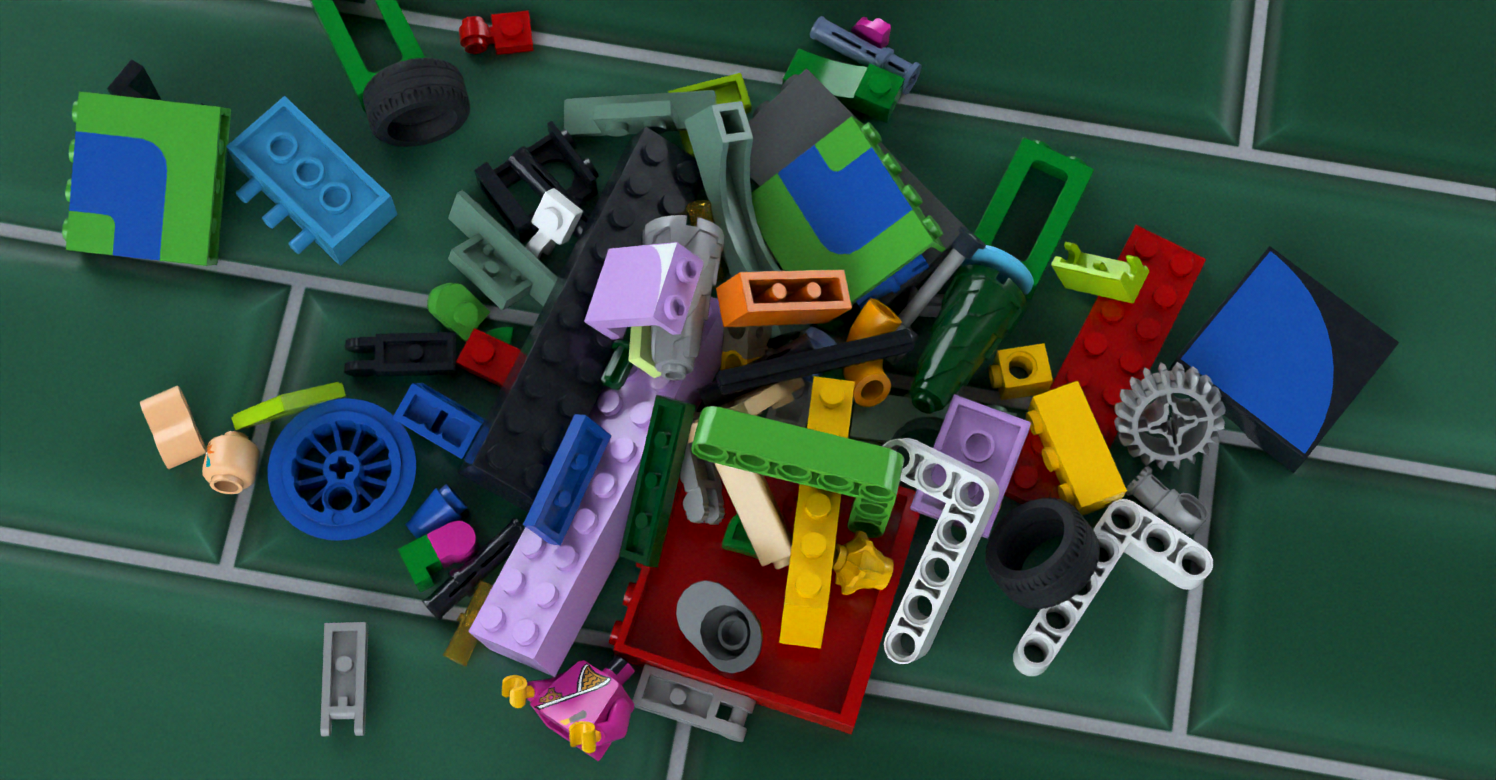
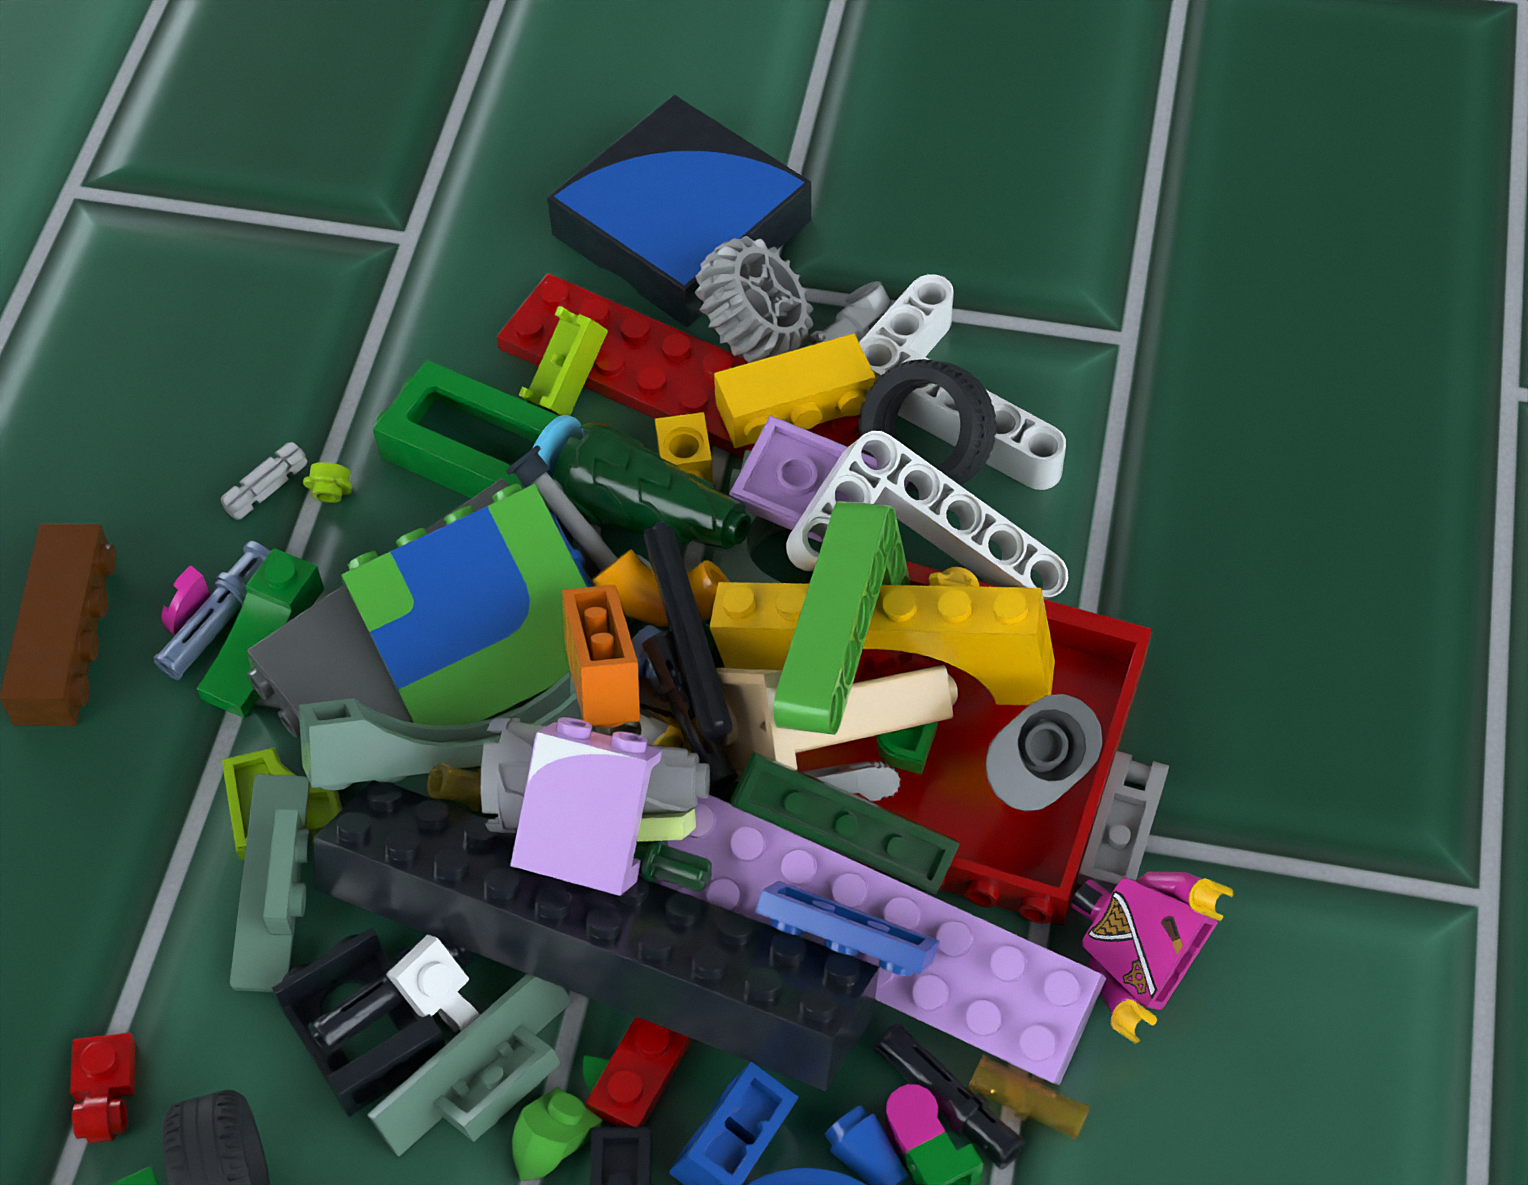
camera: 85 degrees left, 15 degrees down
none -> light grey axle [220,442,308,520]
none -> lime plate [303,462,353,503]

